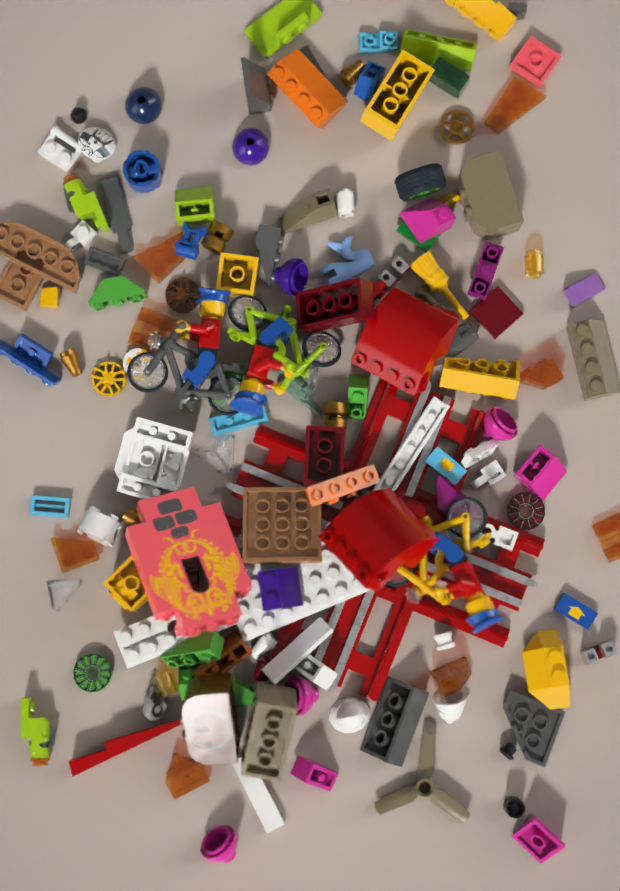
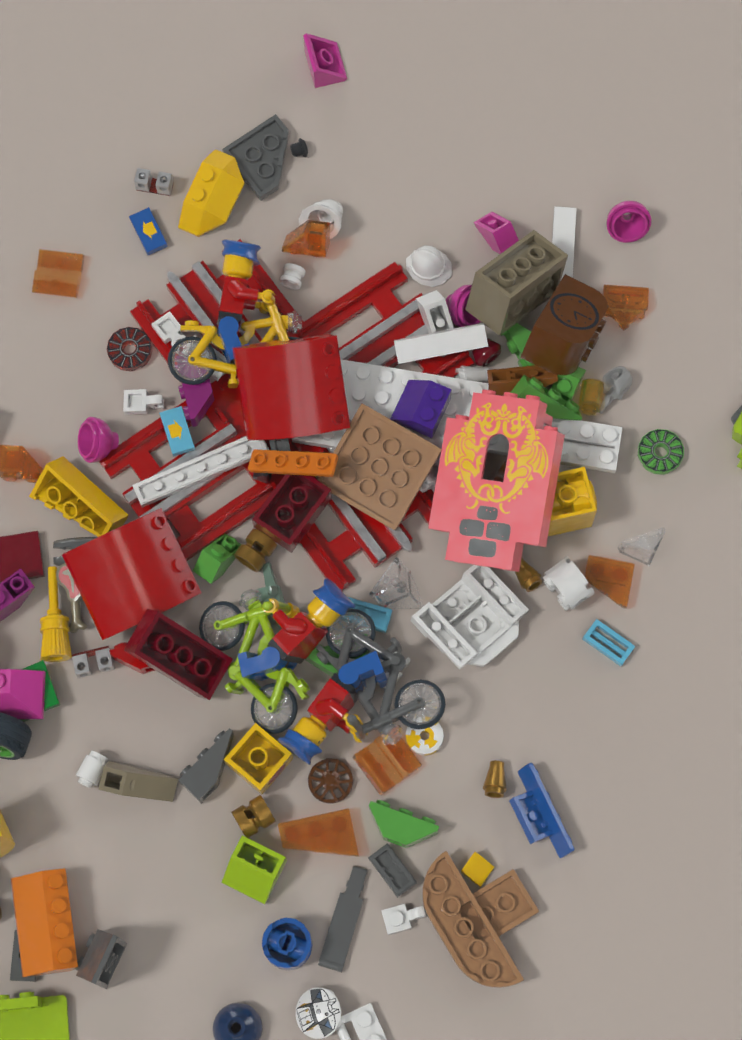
camera: 150 degrees left, 10 degrees down
lime plate [63,173,110,233] -> none
red slope [69,719,181,776] -> none
yellow wheel [91,361,127,397] -> none
blue piece [175,222,208,260] -> none
dark purple piece [232,128,269,165] -> none
dark purple piece [274,258,308,296] -> none
light blue piece [320,236,375,285] -> none
dark grey slope [360,676,429,767] -> none
dark tan piece [374,733,470,823] -> none
white plate [460,438,499,469] -> none
black wheel [503,796,525,818] -> none
dark pink slope [513,444,567,501] -> none

